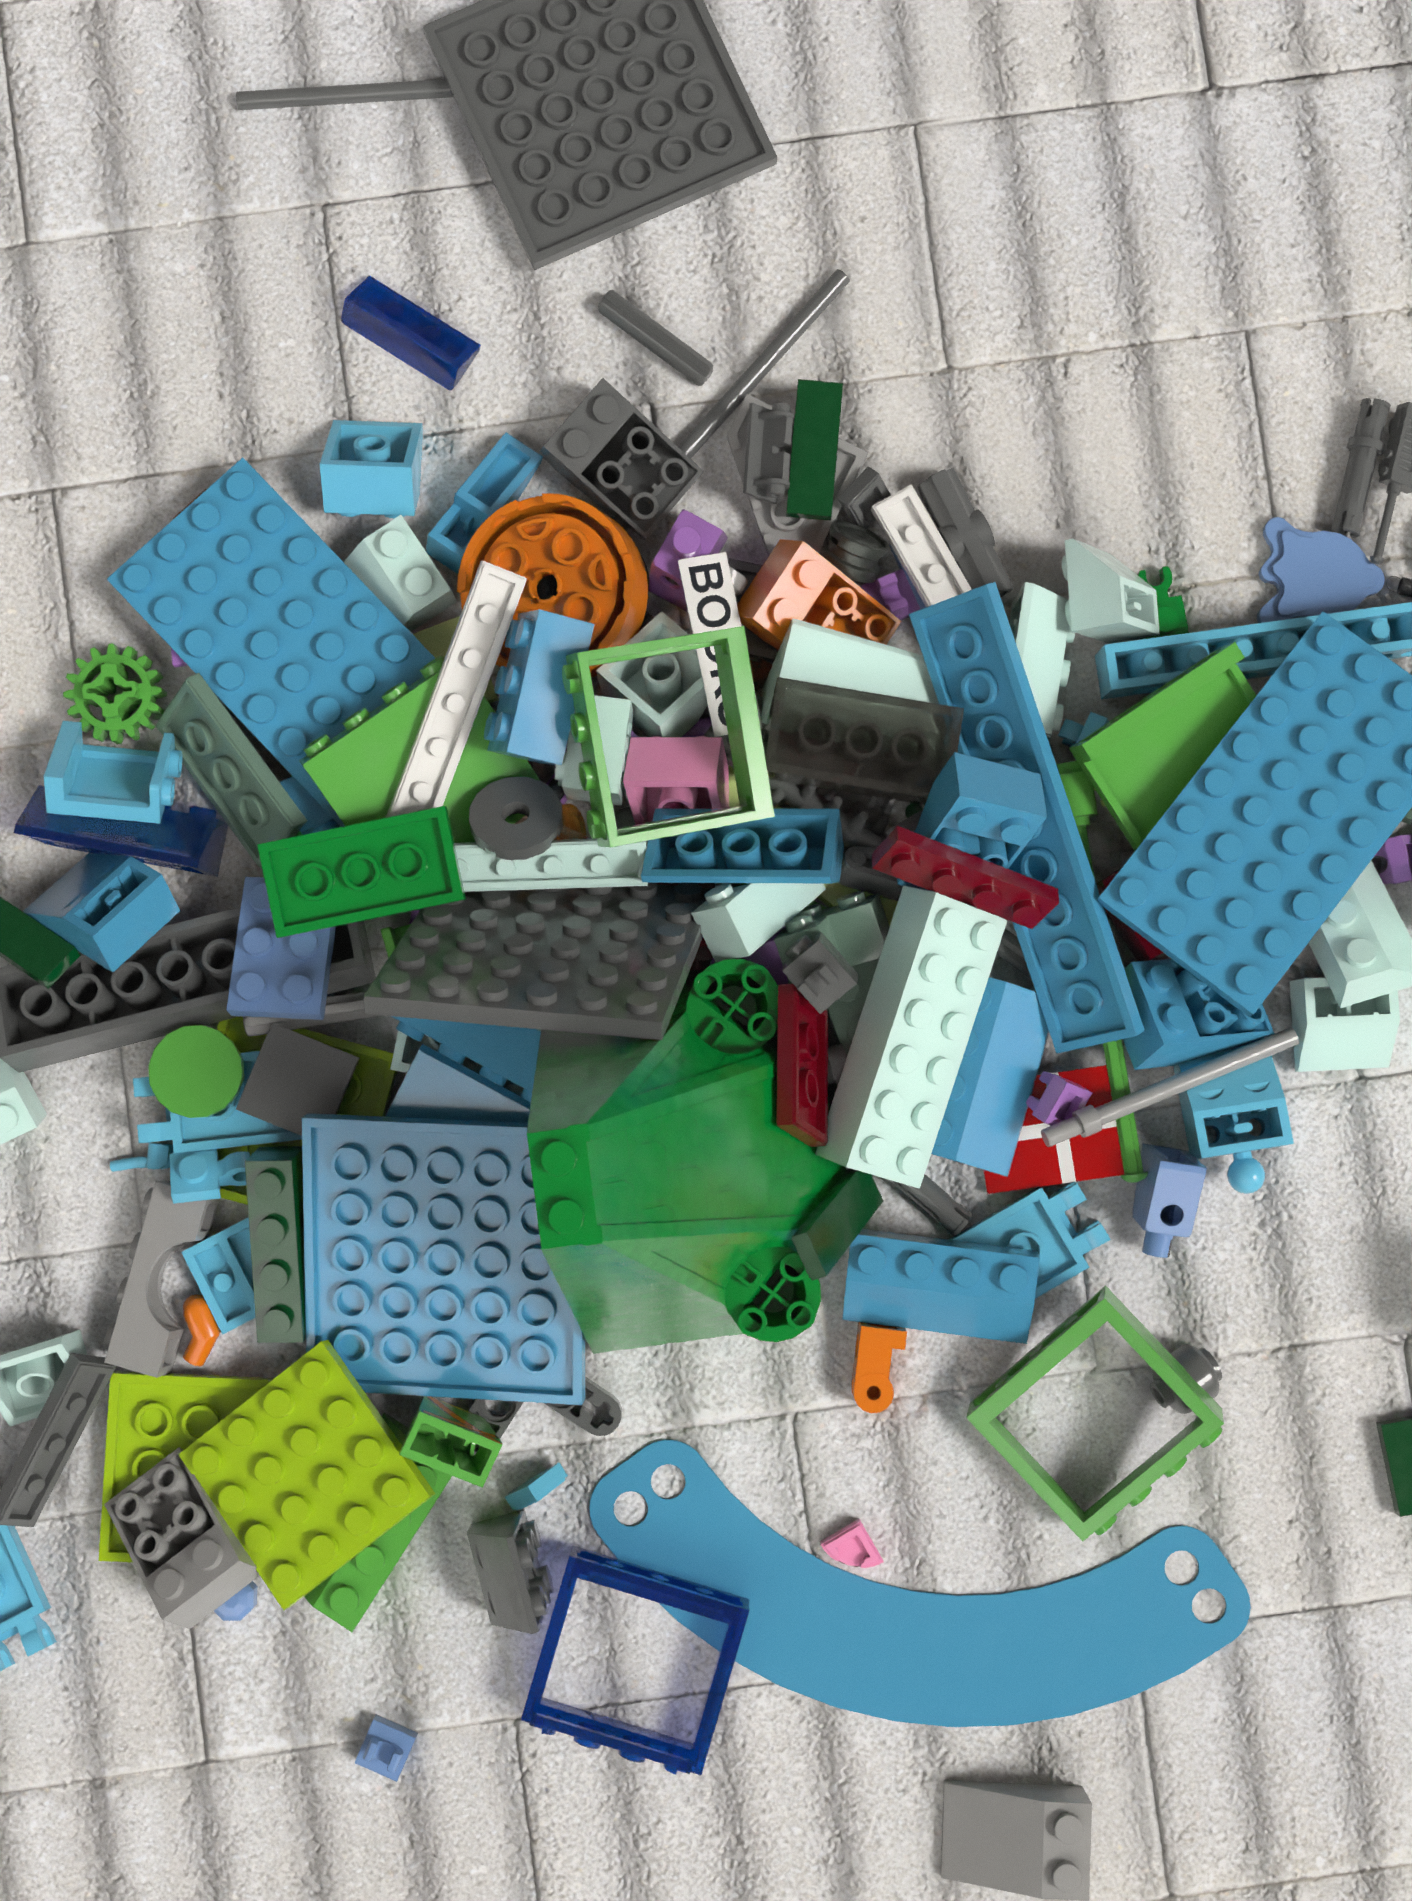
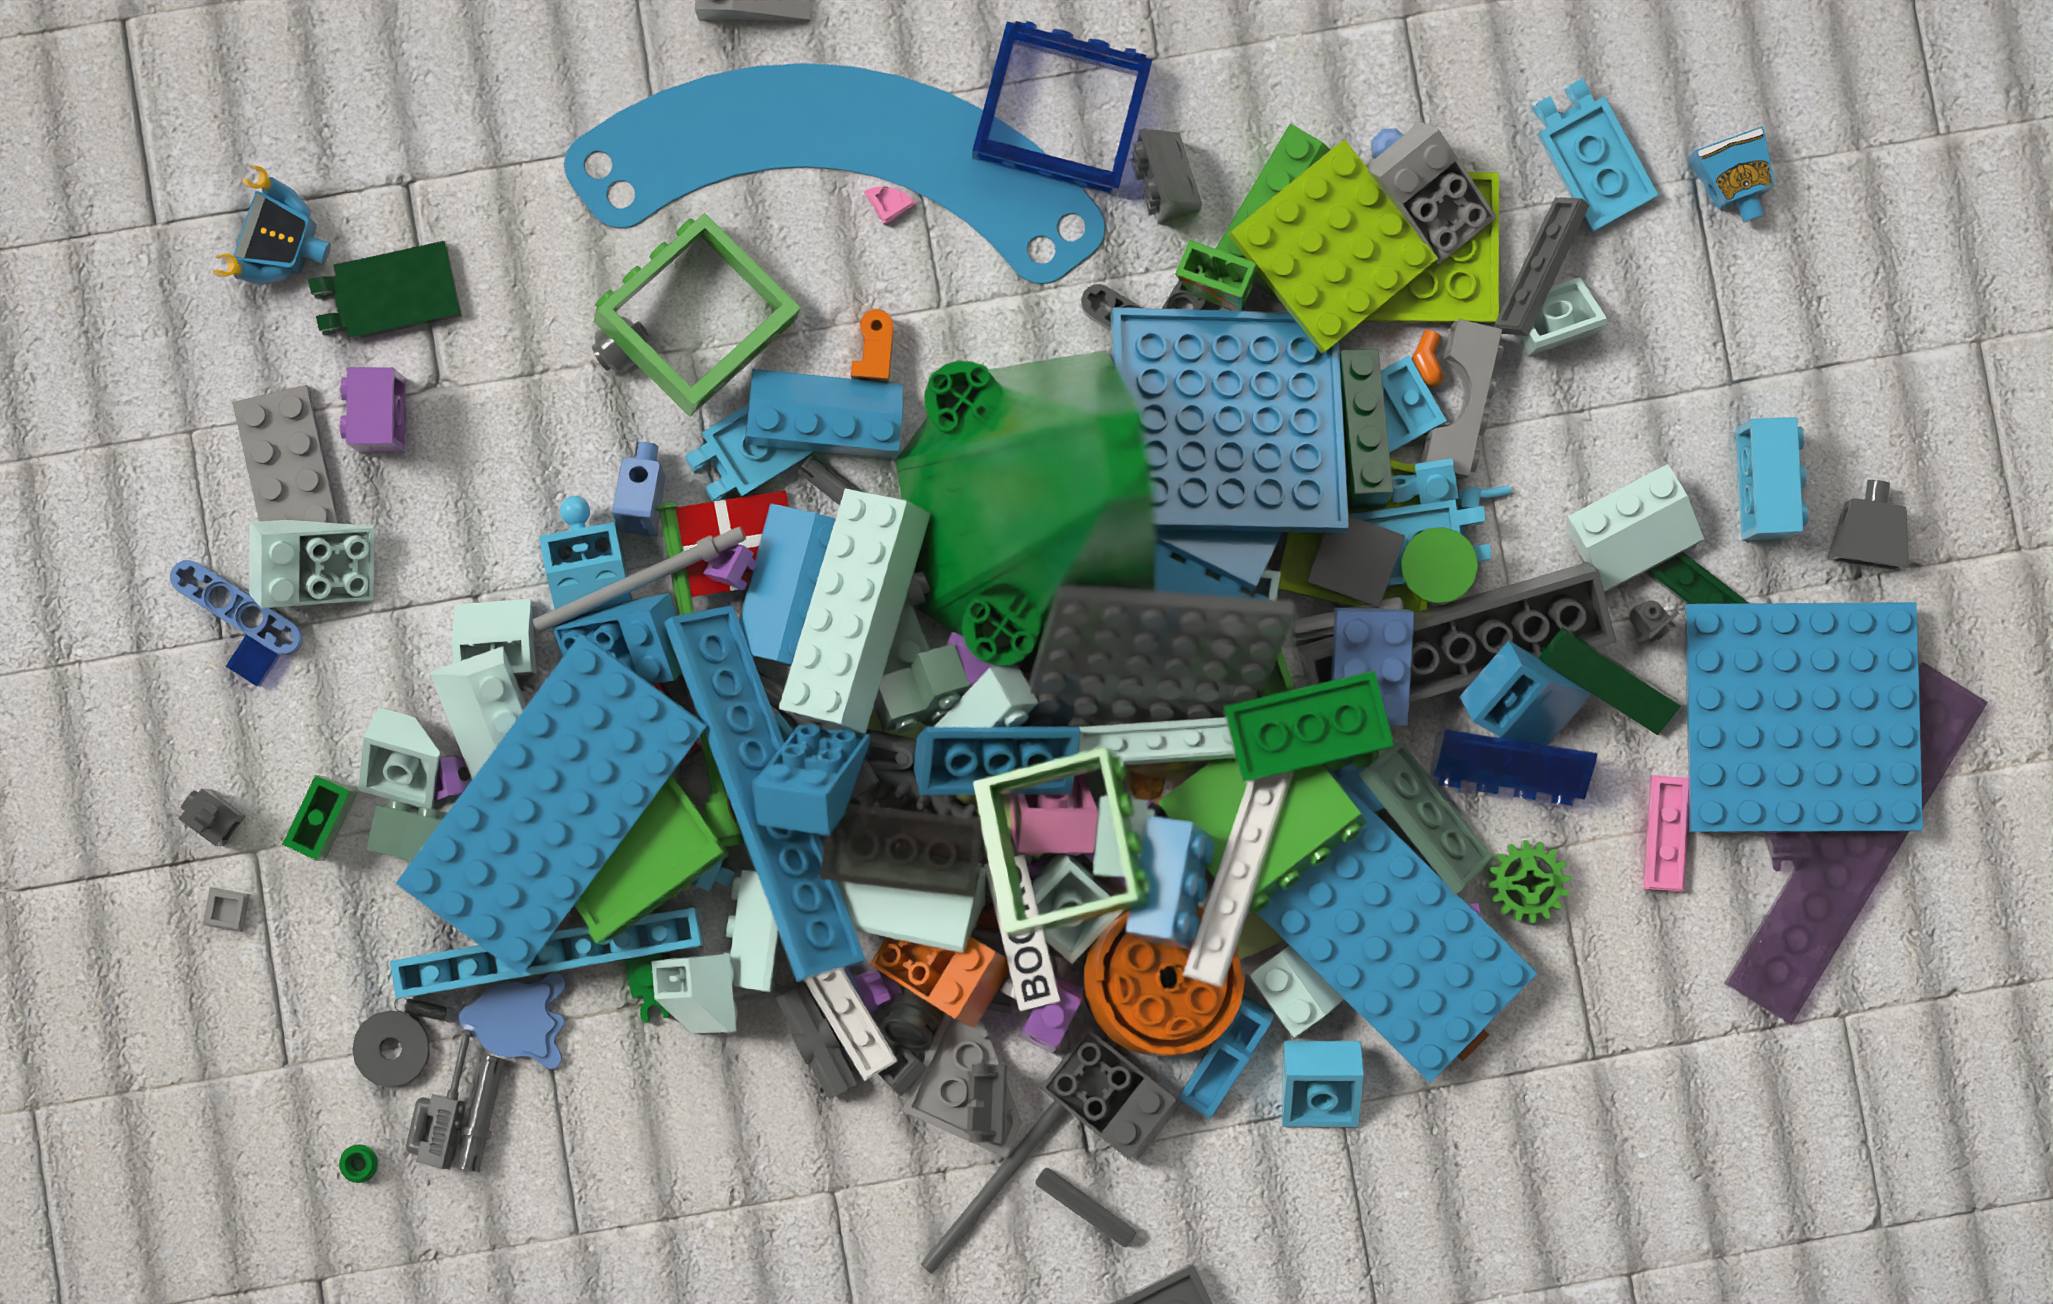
camera: 175 degrees right, 0 degrees up
medium azure panel [44,721,183,824] -> none
clear blue slope [341,275,481,390] -> none
medium blue tile [355,1714,418,1782] -> none
dark grey tile [469,777,563,860] -> none
medium azure tile [505,1462,568,1511] -> none
dark red tile [777,983,828,1147] -> none
dark grey brick [782,932,858,1014] -> none
dark green tile [786,379,843,521] -> none
dark green tile [792,1168,883,1280] -> none
dark red plate [872,826,1059,929] -> none

